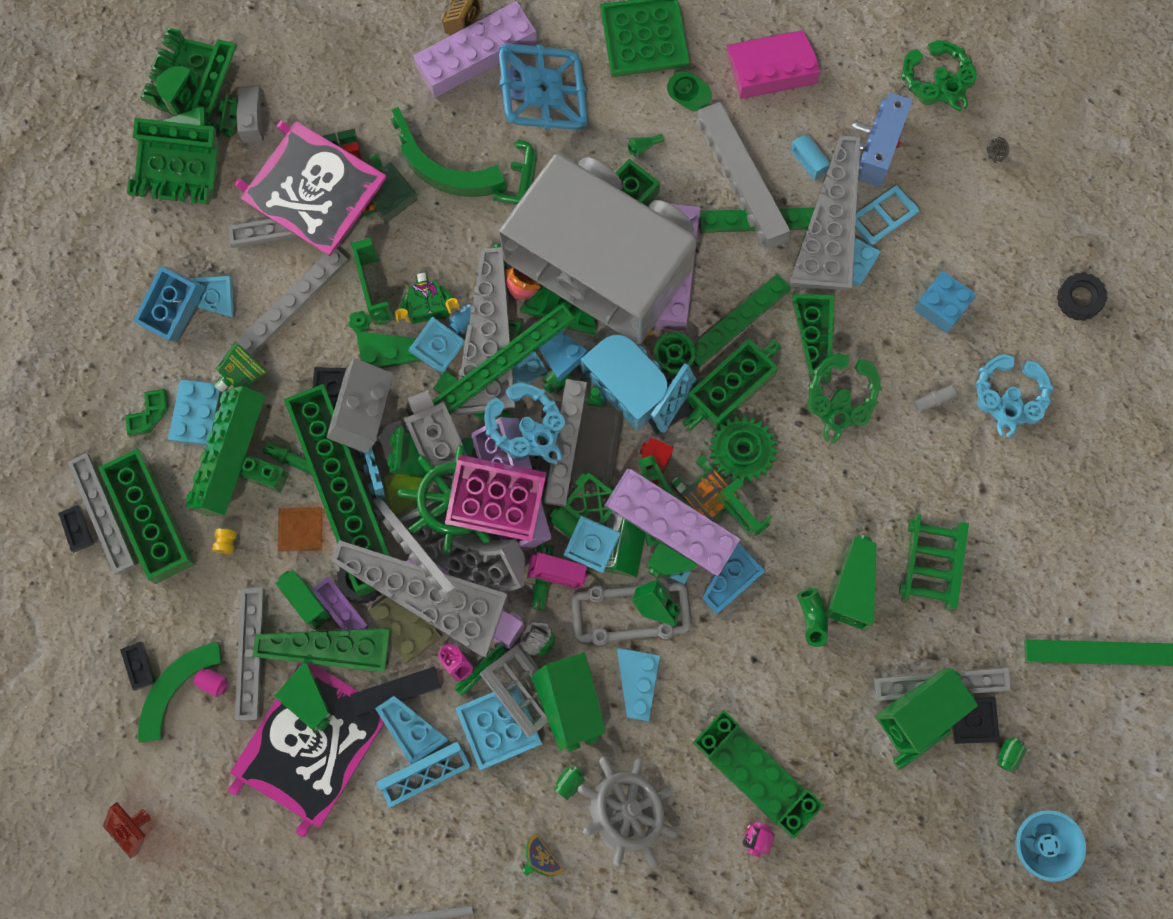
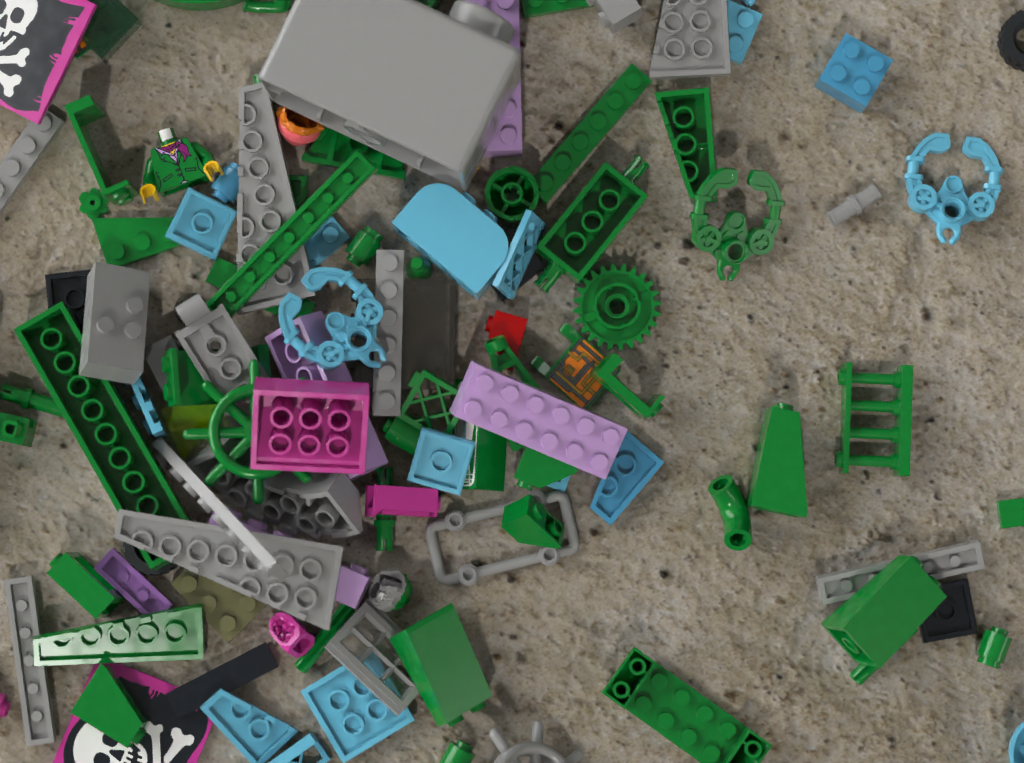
camera: 10 degrees left, 10 degrees up
clear orange tile [278,507,322,552] -> none
dark azure wing [539,332,588,382] -> none
medium azure wing [617,648,660,722] -> none

